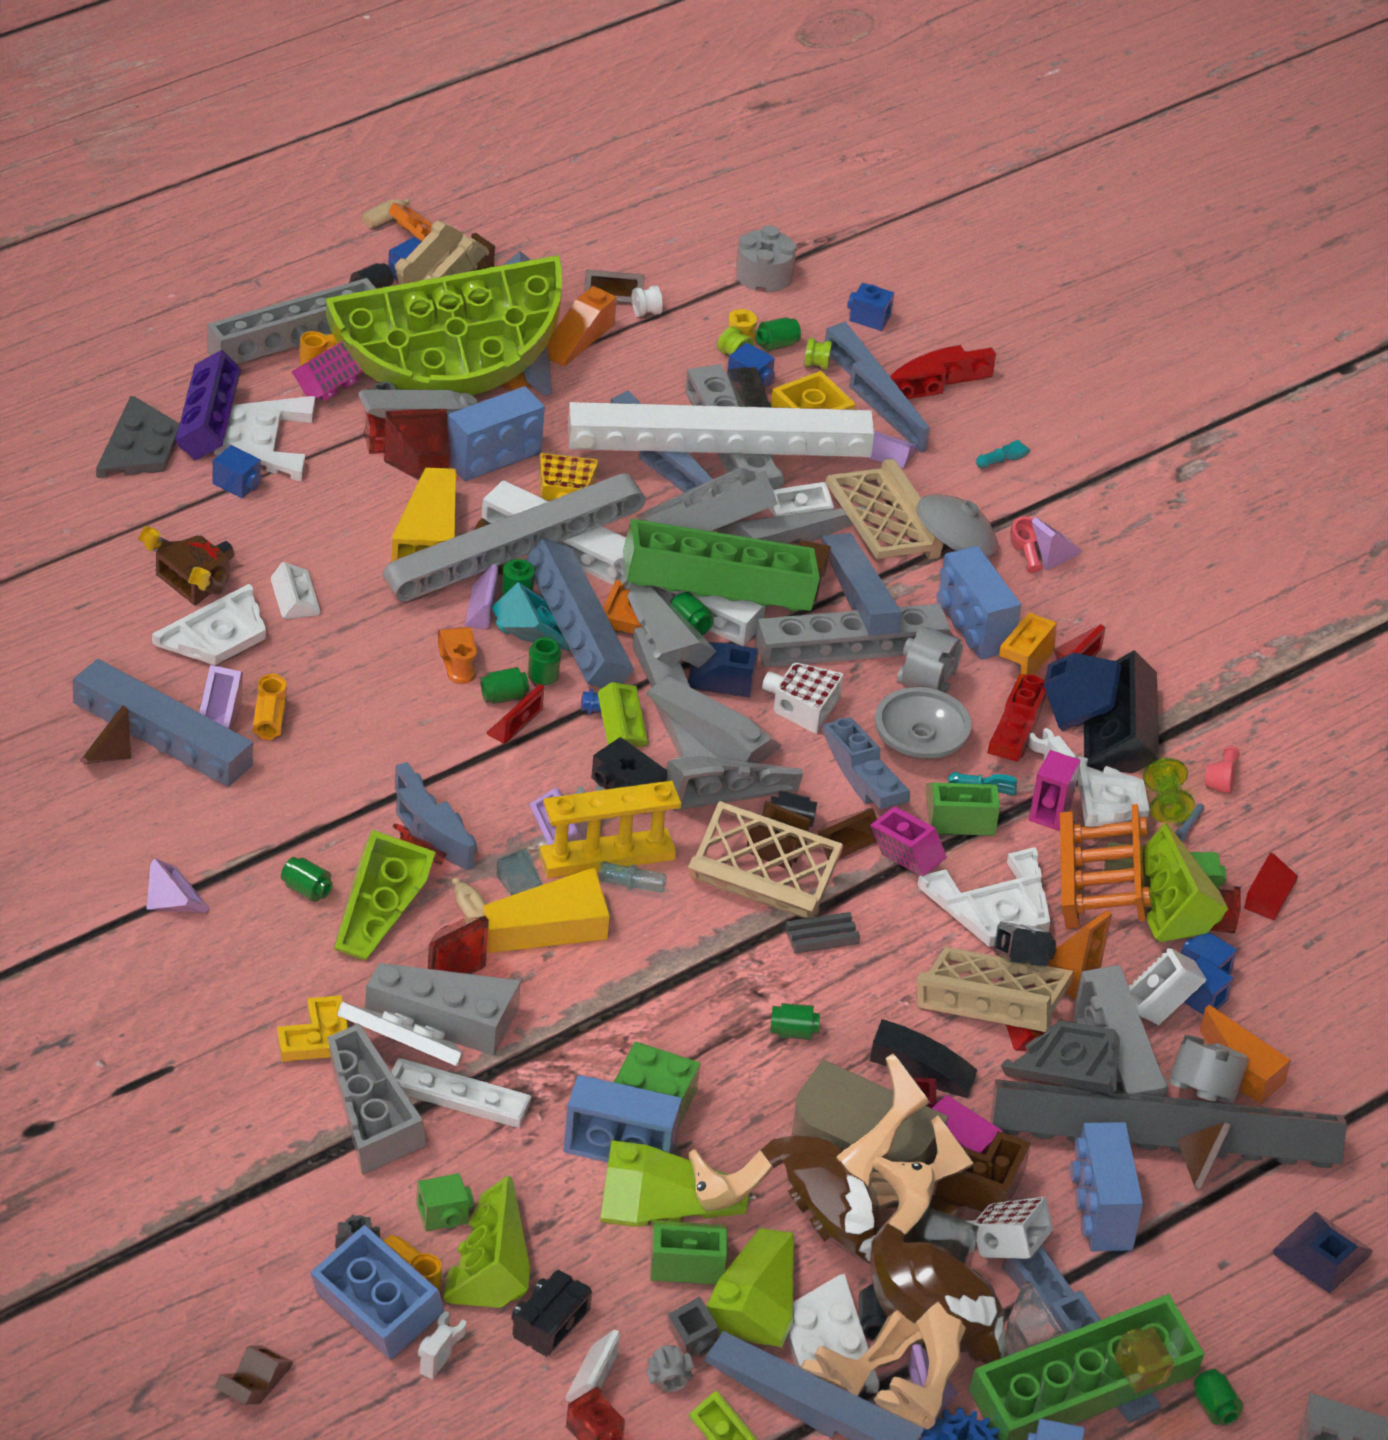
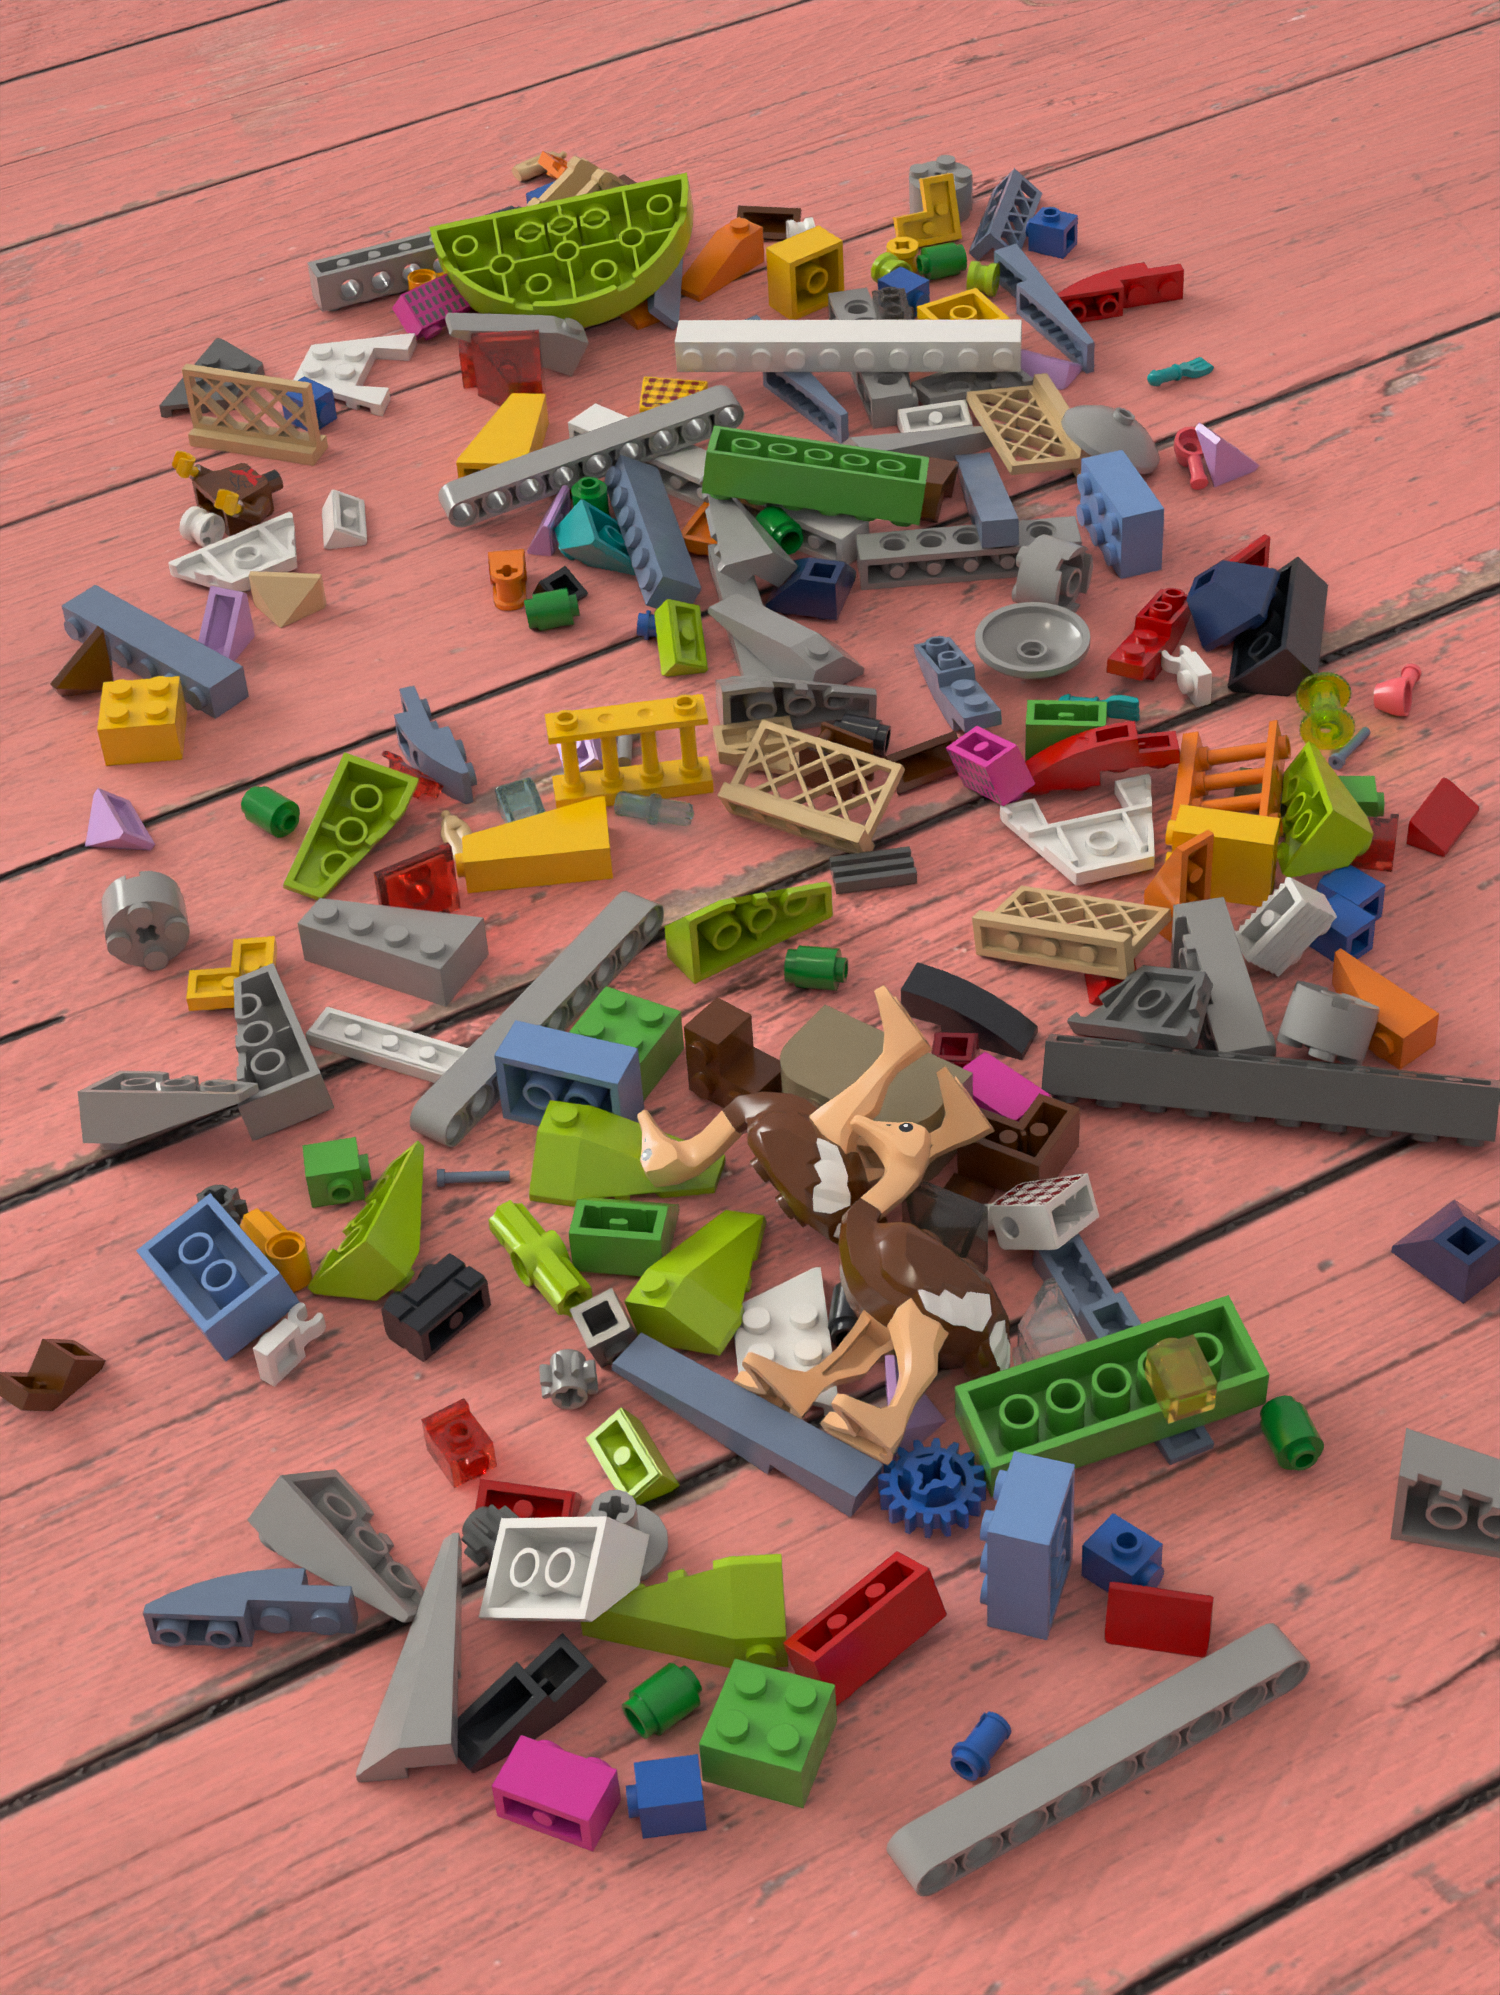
camera: 15 degrees right, 0 degrees up
dark purple brick [175,350,241,460] -> none
light orange piece [253,673,287,740] -> none
white wing [337,1002,463,1066] -> none
medium blue brick [445,386,545,481] -> none
red slope [487,684,544,744] -> none
green brick [527,637,561,685] -> none
white slope [566,1330,620,1409] -> none
black brick [591,737,668,789] -> none
light grey wedge [637,465,778,531] -> none
white torso [762,663,844,734] -> none
black brick [993,921,1056,967] -> none
light orange panel [999,612,1057,675] -> none
dark pink brick [1029,750,1081,831] -> none
medium blue brick [1070,1122,1143,1251] -> none
white wing [1077,756,1150,827] -> none
reddish brown slope [1177,1122,1231,1189] -> none
none -> light grey wedge [78,1071,259,1150]
none -> yellow brick [97,676,187,766]
none -> light grey brick [101,871,190,971]
none -> white wheel [179,506,225,547]
none -> tan fence [182,364,328,466]
none -> tan slope [248,571,327,628]
none -> light grey beam [410,891,664,1147]
none -> sand blue piece [437,1169,510,1187]
none -> lime piece [488,1200,593,1318]
none -> black slope [533,566,588,601]
none -> lime wedge [664,881,833,984]
none -> reddish brown brick [684,997,782,1108]
none -> tan wing [713,715,799,775]
none -> yellow brick [766,225,845,320]
none -> yellow plate [893,173,962,247]
none -> light grey wing [911,369,1033,405]
none -> sand blue fence [969,168,1042,261]
none -> red slope [1024,720,1180,795]
none -> yellow brick [1165,804,1280,907]

